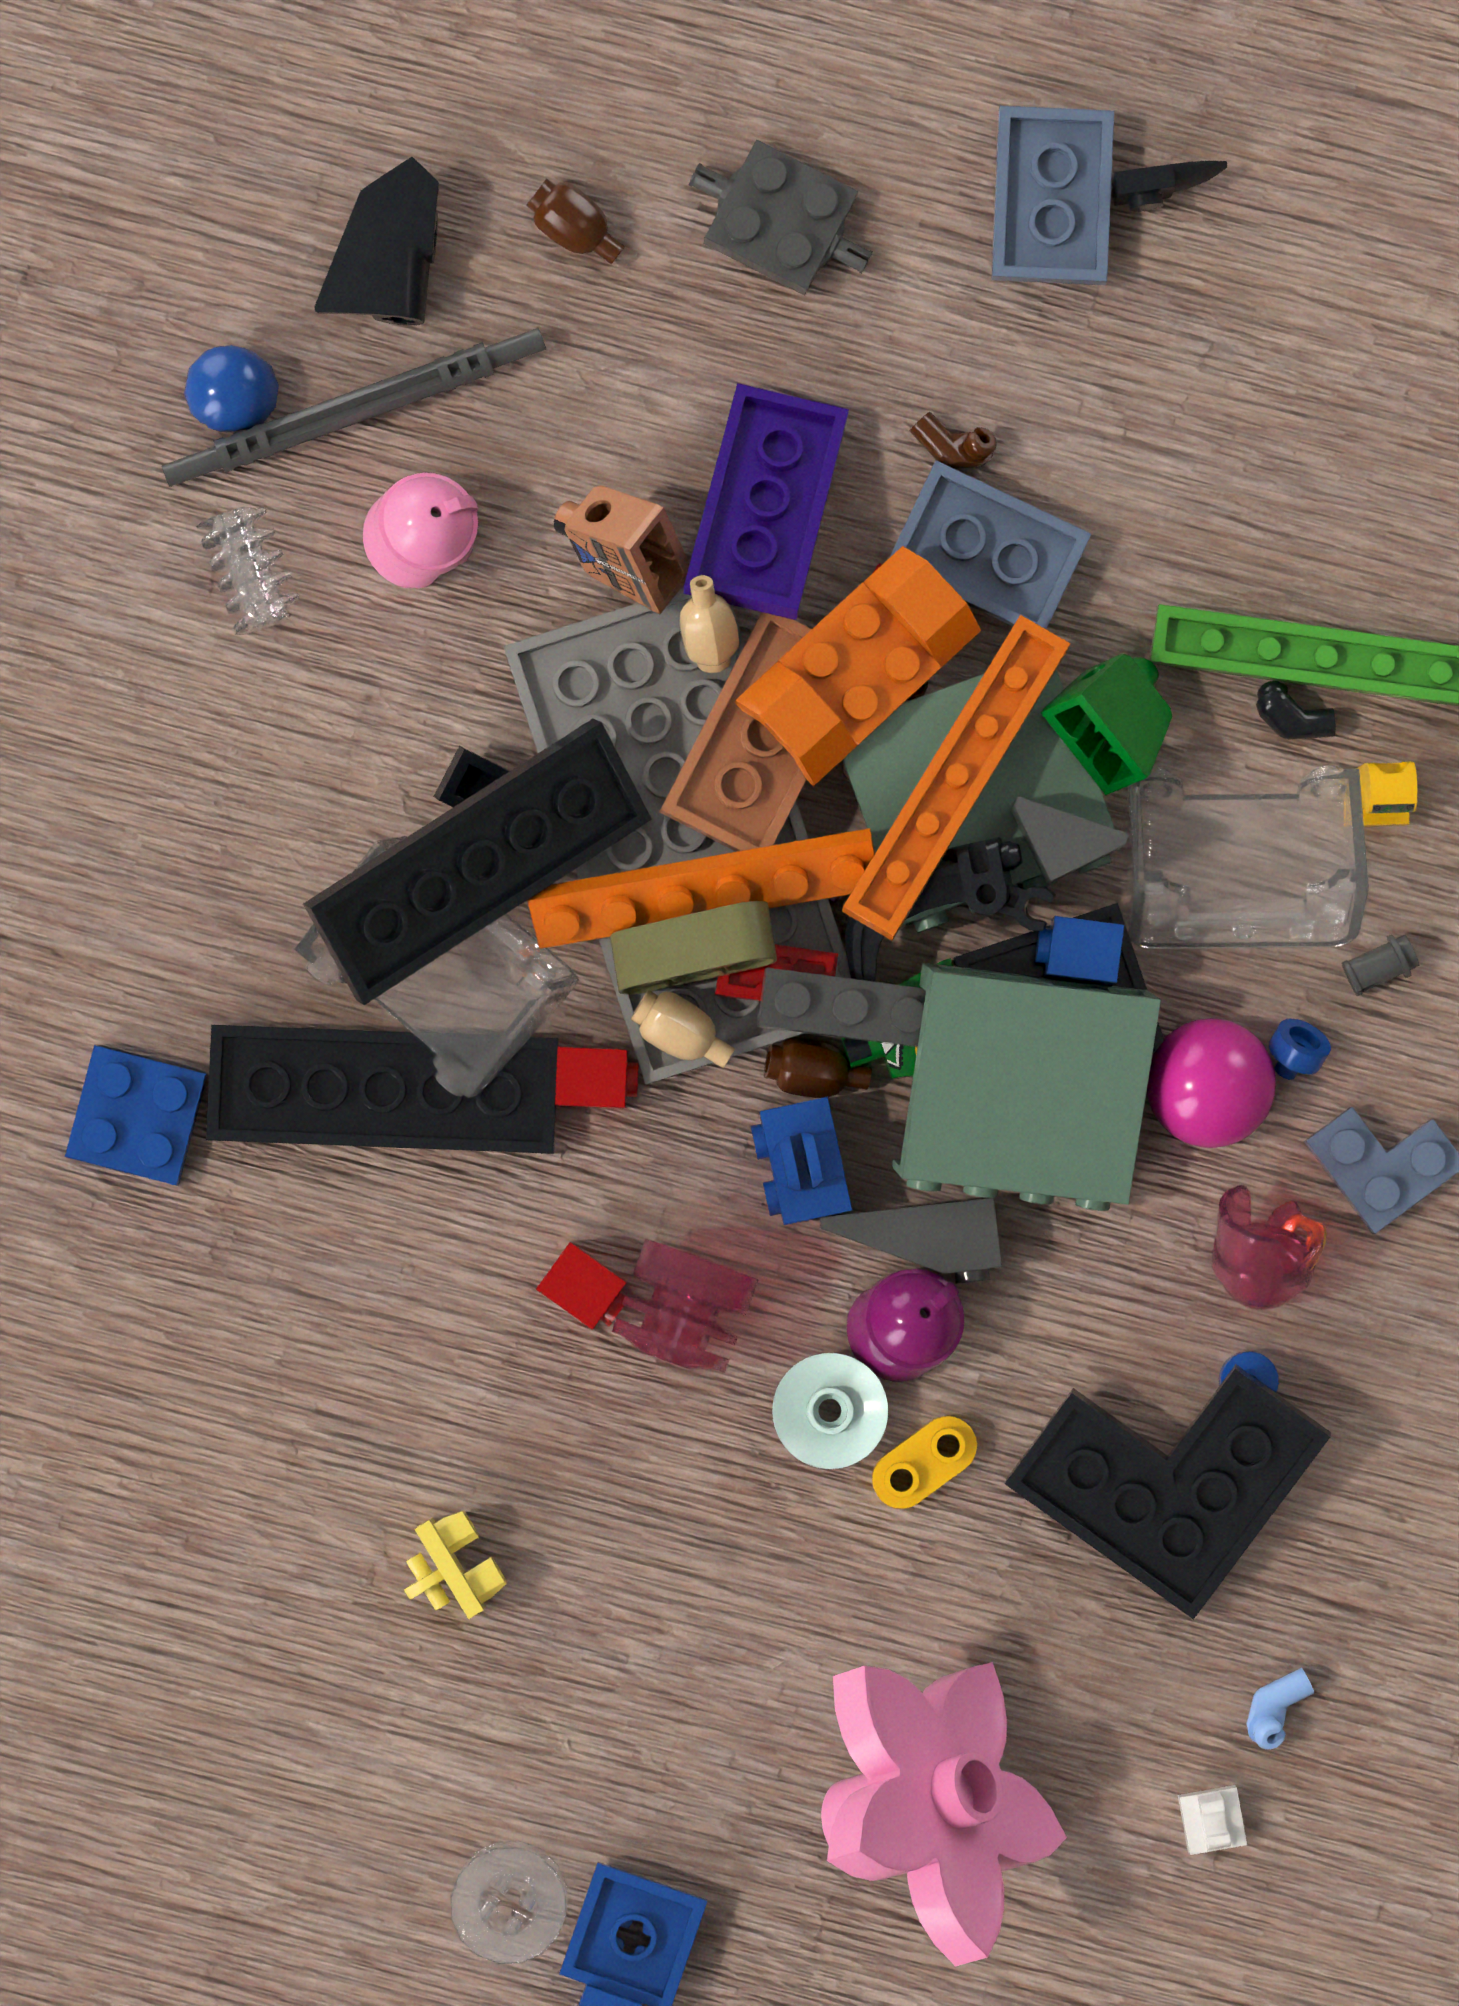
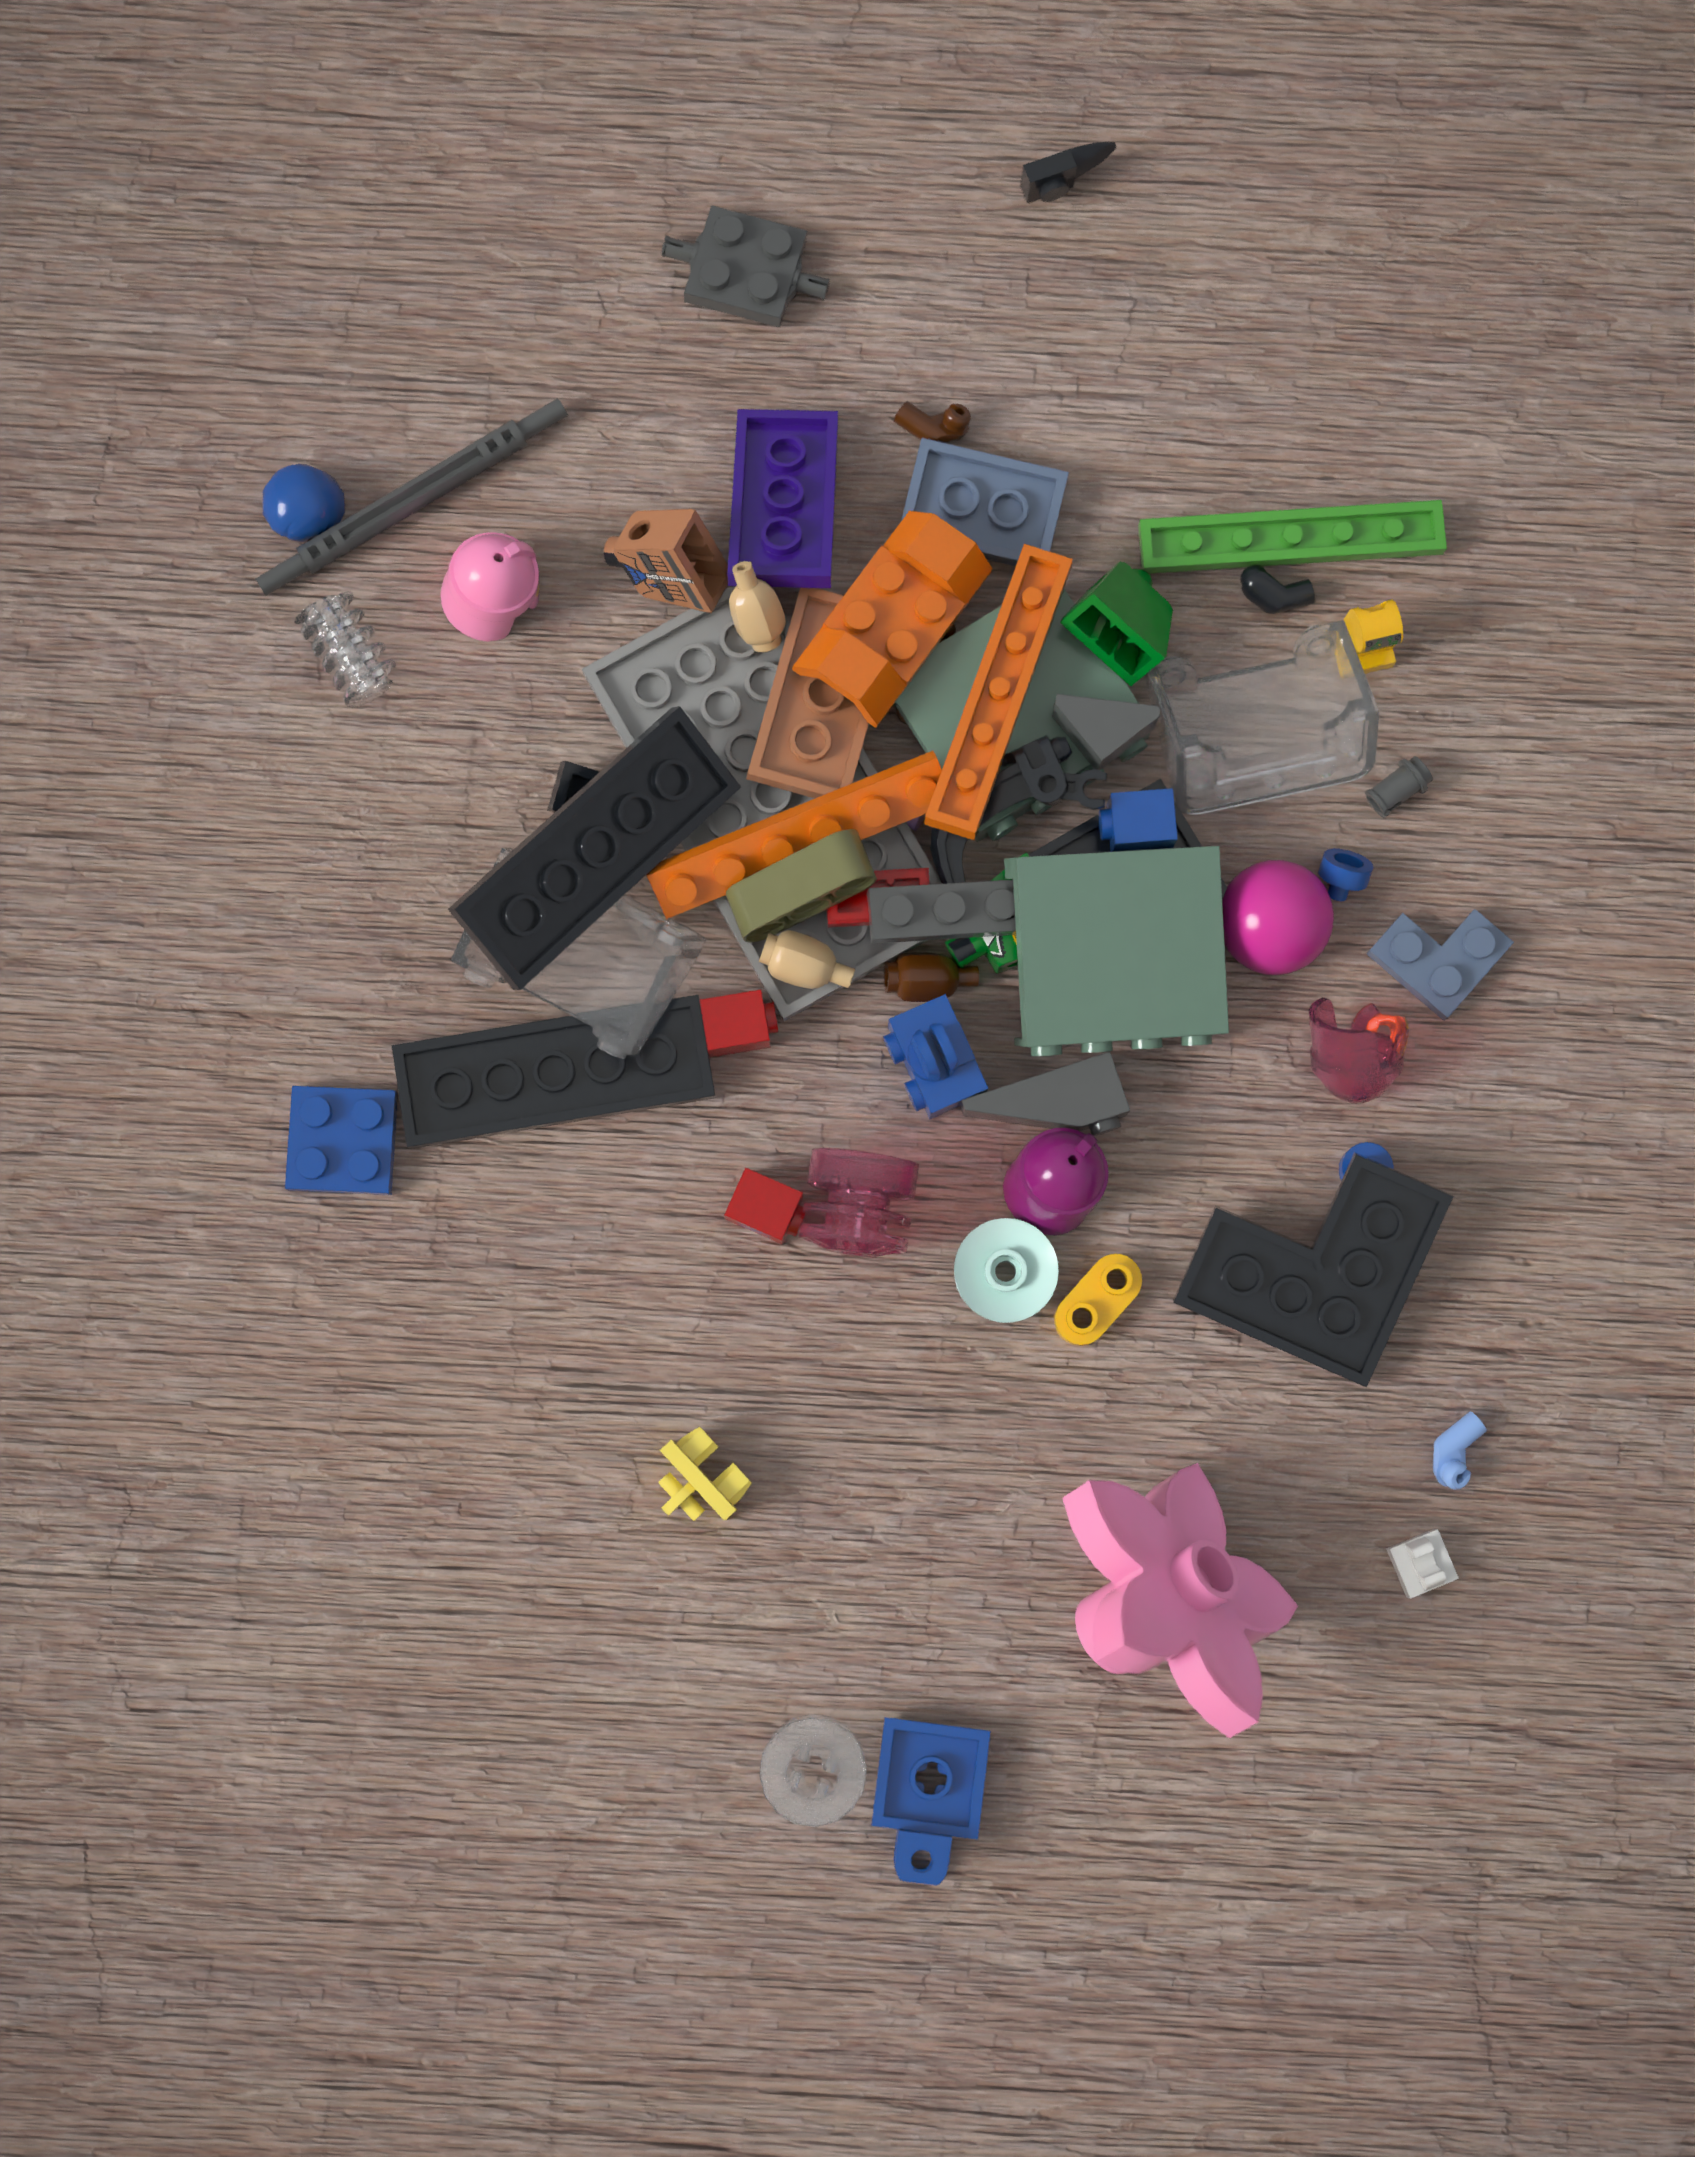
camera: 10 degrees left, 5 degrees down
black panel [314,157,439,325] -> none
reddish brown plant [526,178,625,264] -> none
sand blue plate [991,106,1114,285] -> none

